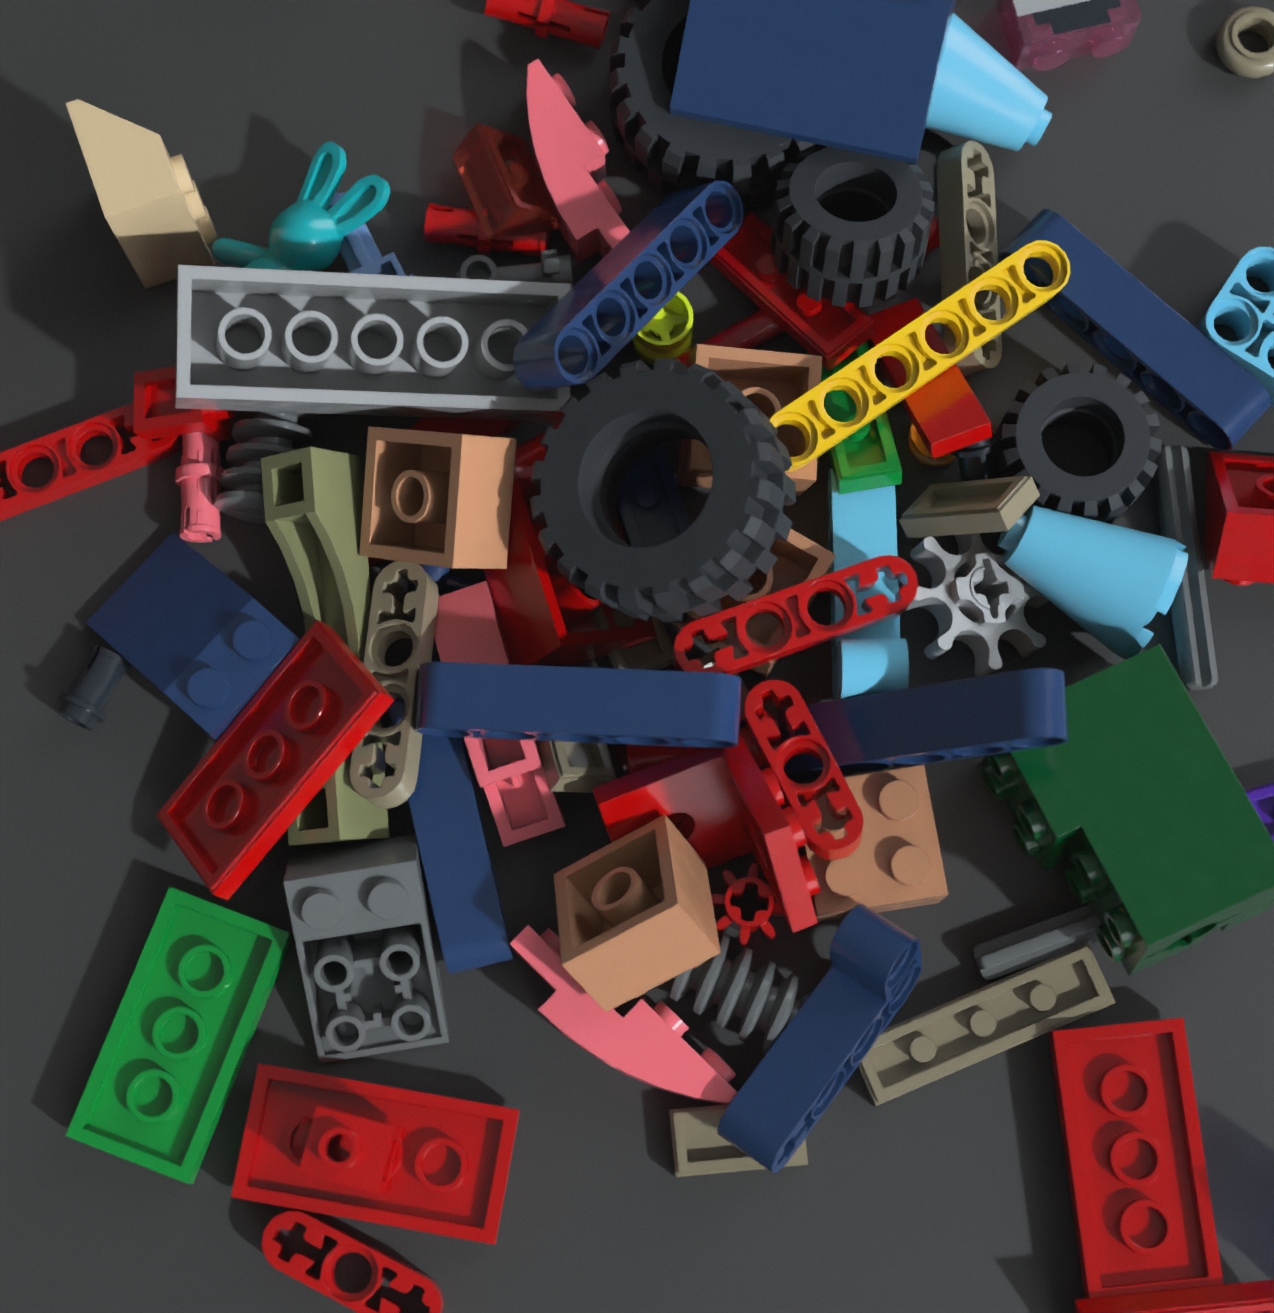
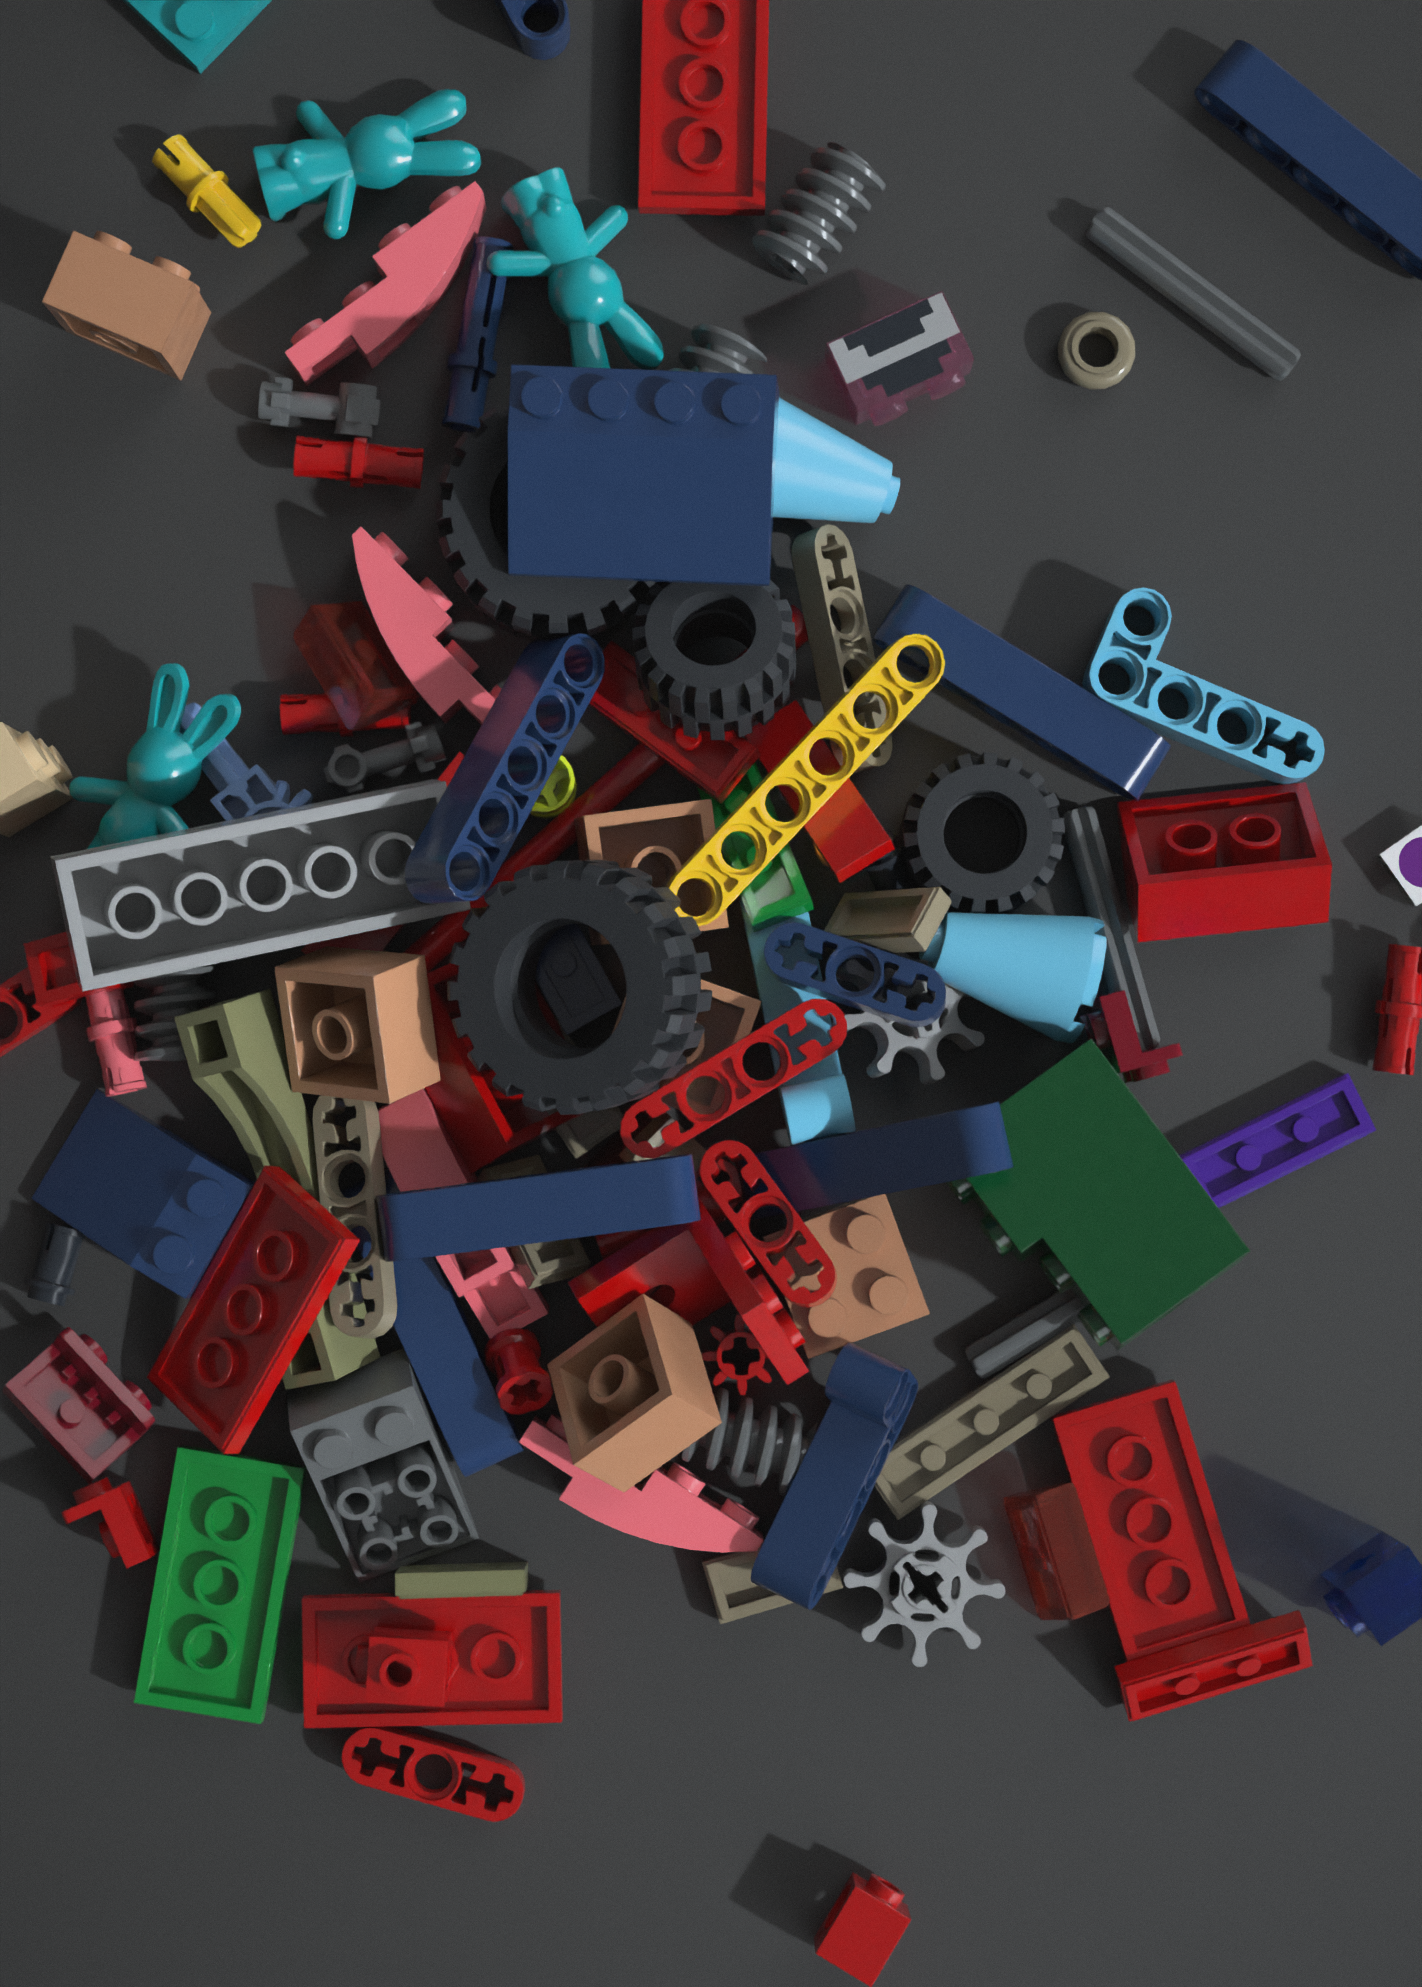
camera: 15 degrees left, 10 degrees up
none -> dark red bracket [2,1327,156,1484]
none -> red bracket [61,1477,160,1569]
none -> olive tile [395,1561,528,1599]
none -> red bush [483,1328,553,1415]
none -> dark blue beam [764,922,946,1027]
none -> light grey gear [842,1501,1006,1667]
none -> clear red slope [1003,1483,1110,1620]
none -> dark red bracket [1079,990,1183,1083]

